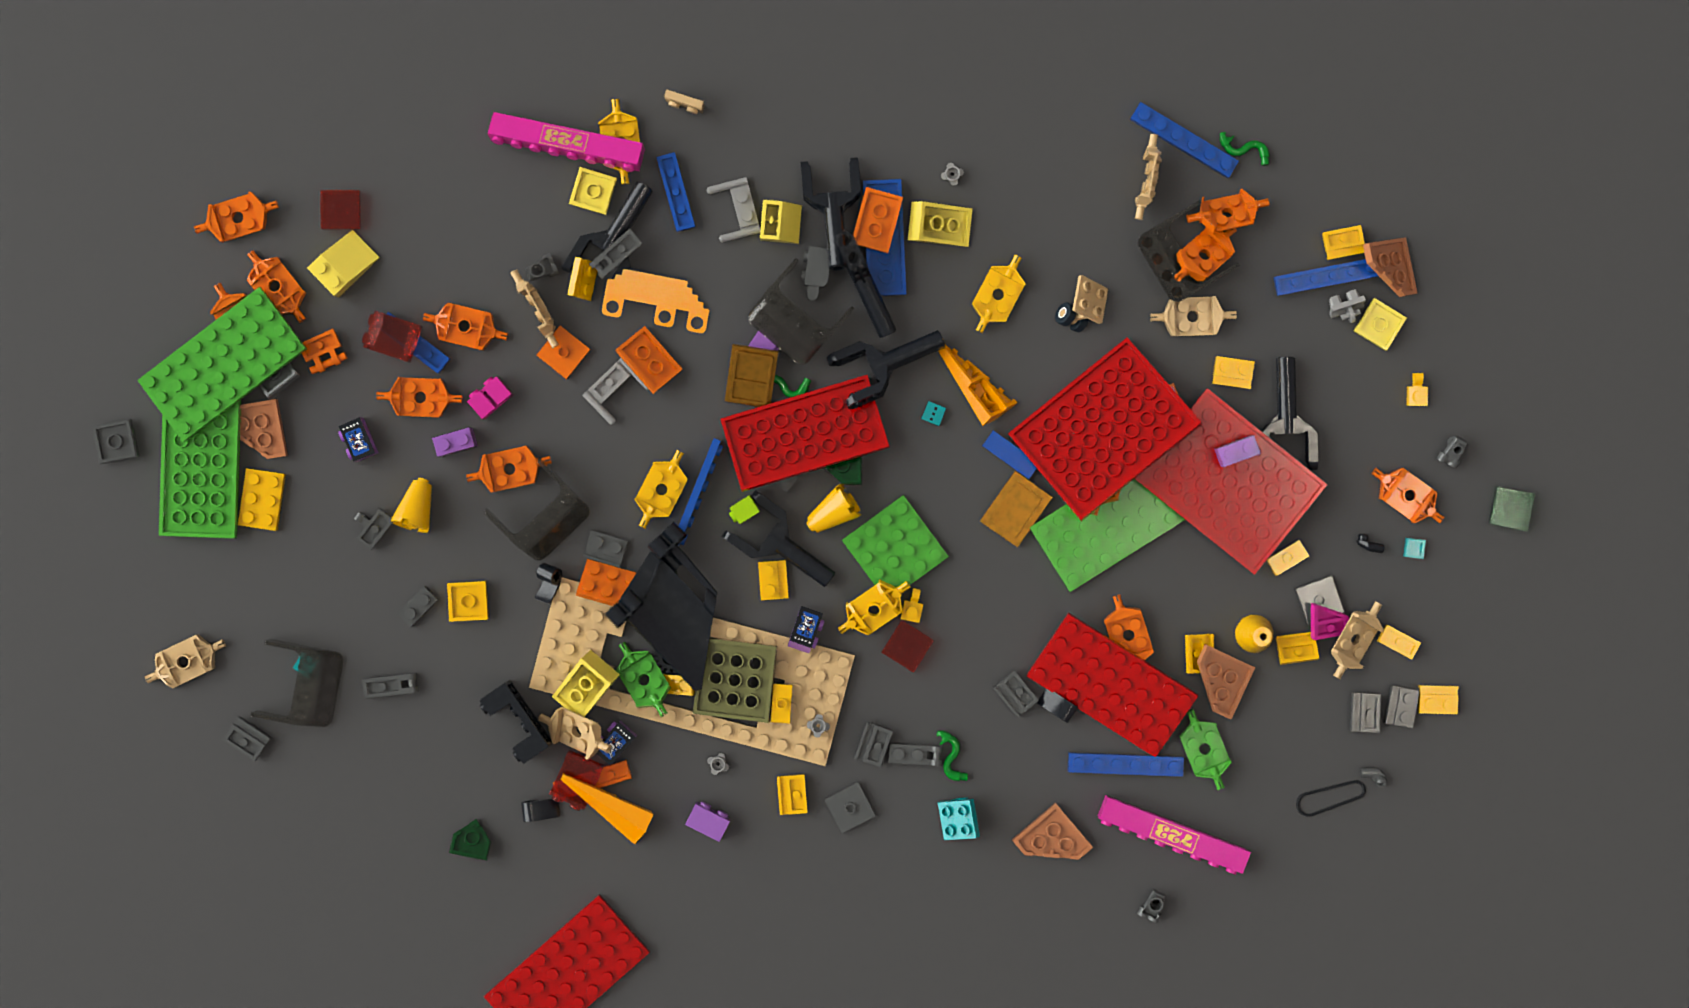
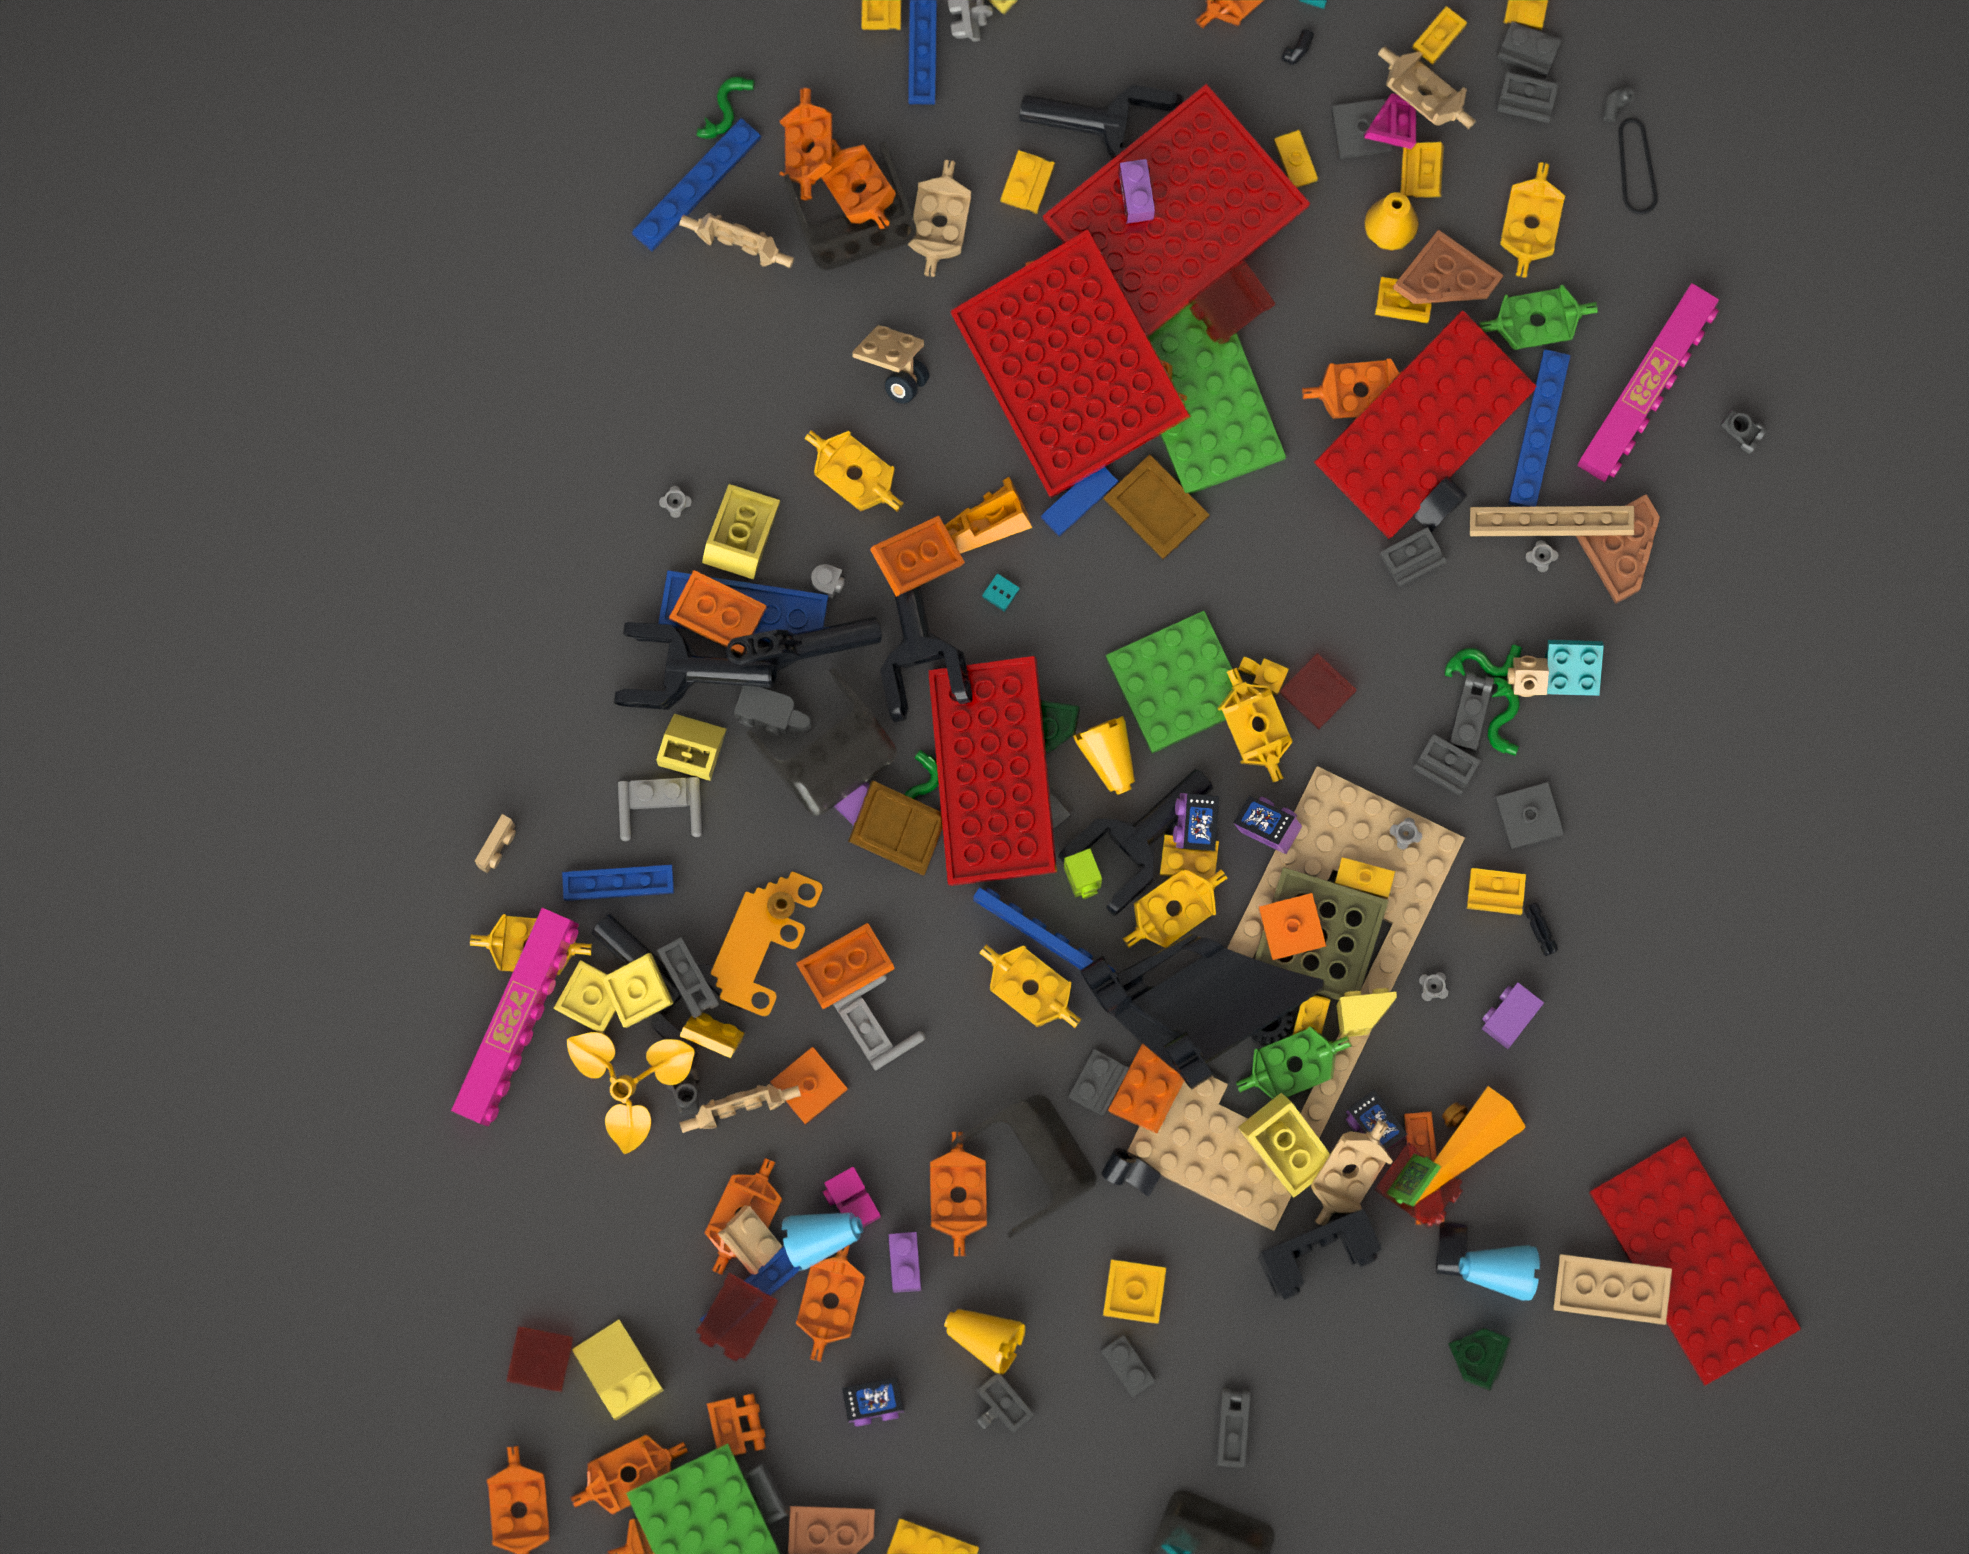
camera: 80 degrees left, 10 degrees down
none -> yellow plant [567,1032,695,1154]
none -> light yellow plate [602,953,673,1028]
none -> tan plate [718,1205,783,1275]
none -> pearl gold plate [767,892,795,919]
none -> medium azure cone [782,1213,863,1271]
none -> light grey plate [811,564,846,599]
none -> orange plate [870,516,965,597]
none -> yellow plate [1123,869,1228,948]
none -> brick [1173,793,1219,851]
none -> clear red panel [1188,261,1276,344]
none -> orange plate [1259,893,1326,960]
none -> light yellow slope [1337,988,1397,1038]
none -> bright green piece [1386,1154,1441,1206]
none -> pearl gold plate [1442,1102,1468,1128]
none -> medium azure cone [1459,1245,1540,1301]
none -> tan plate [1470,506,1634,536]
none -> green animal [1488,677,1520,756]
none -> yellow plate [1500,163,1565,277]
none -> tan brick [1507,656,1549,697]
none -> black axle [1524,903,1558,956]
none -> light grey plate [1526,540,1558,572]
none -> tan plate [1554,1254,1672,1325]

